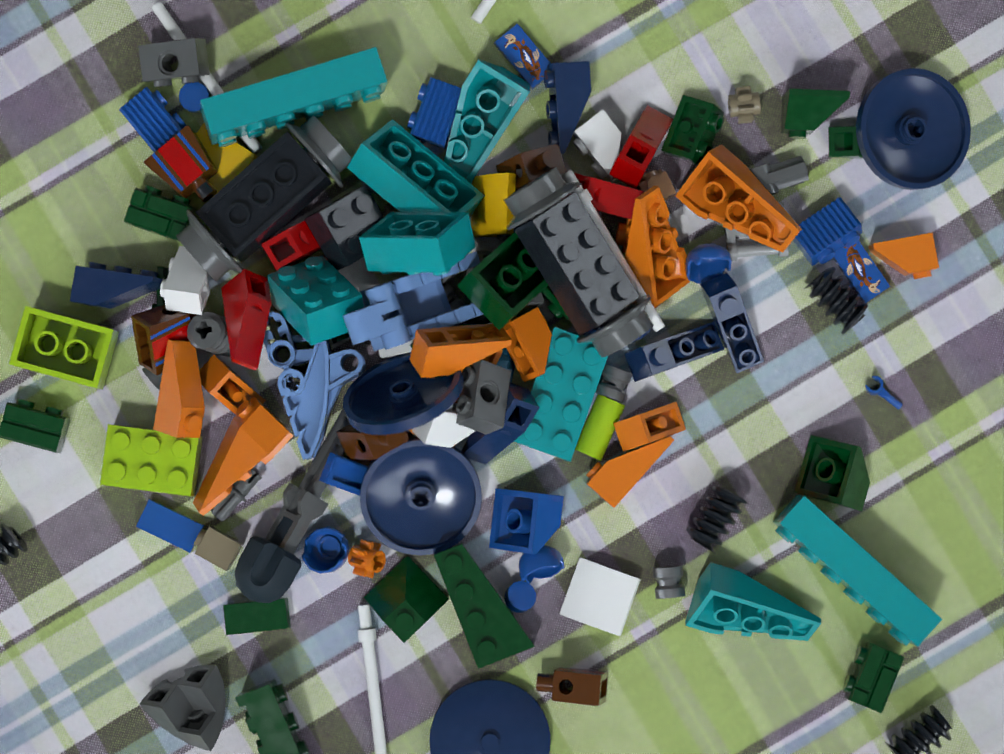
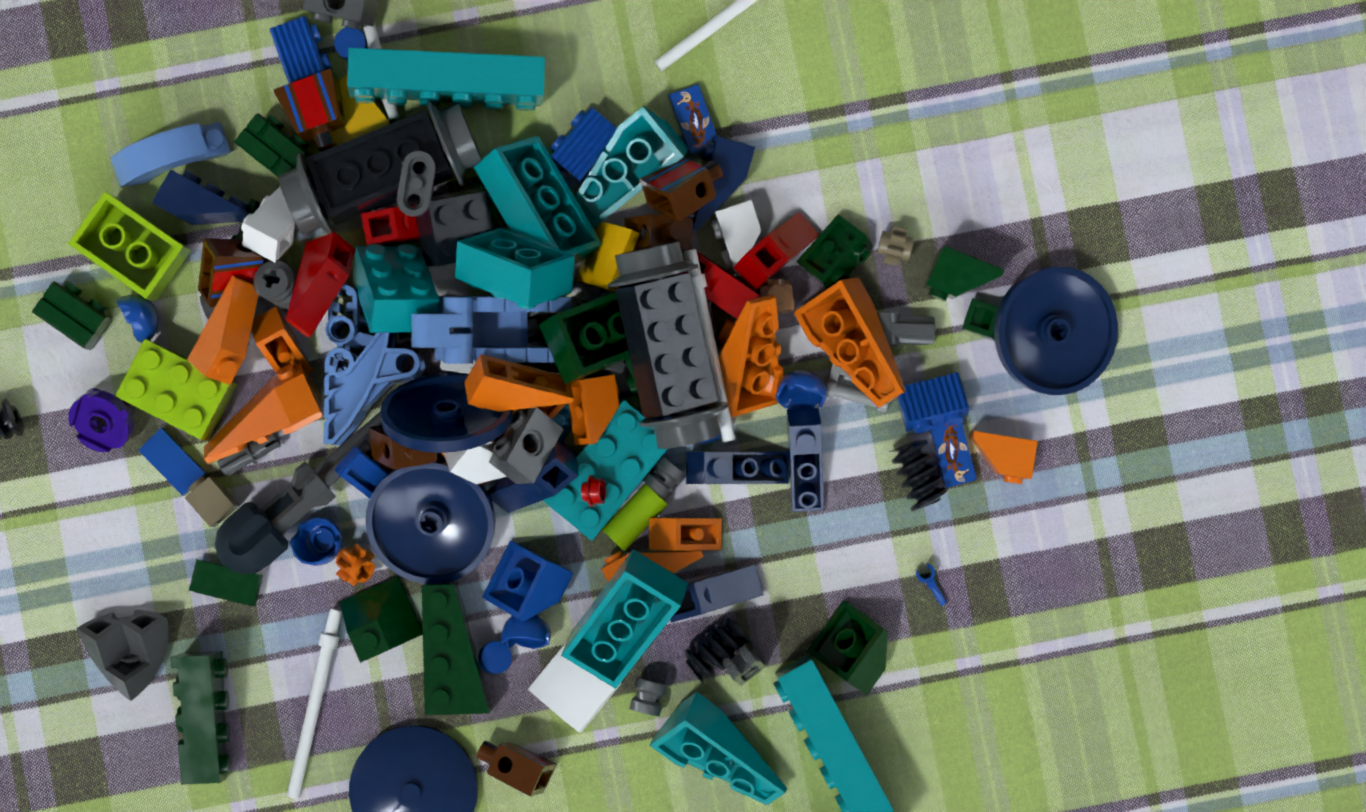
camera: 30 degrees right, 0 degrees up
none -> dark purple plate [68,388,134,452]
none -> medium blue arch [111,122,231,188]
none -> blue hair [116,294,158,343]
none -> dark grey plate [397,151,436,217]
none -> teal brick [561,549,689,689]
none -> red plate [581,475,606,507]
none -> reddish brown torso [639,159,723,222]
none -> dark blue slope [670,564,764,623]
none -> dark grey hinge [722,645,766,686]

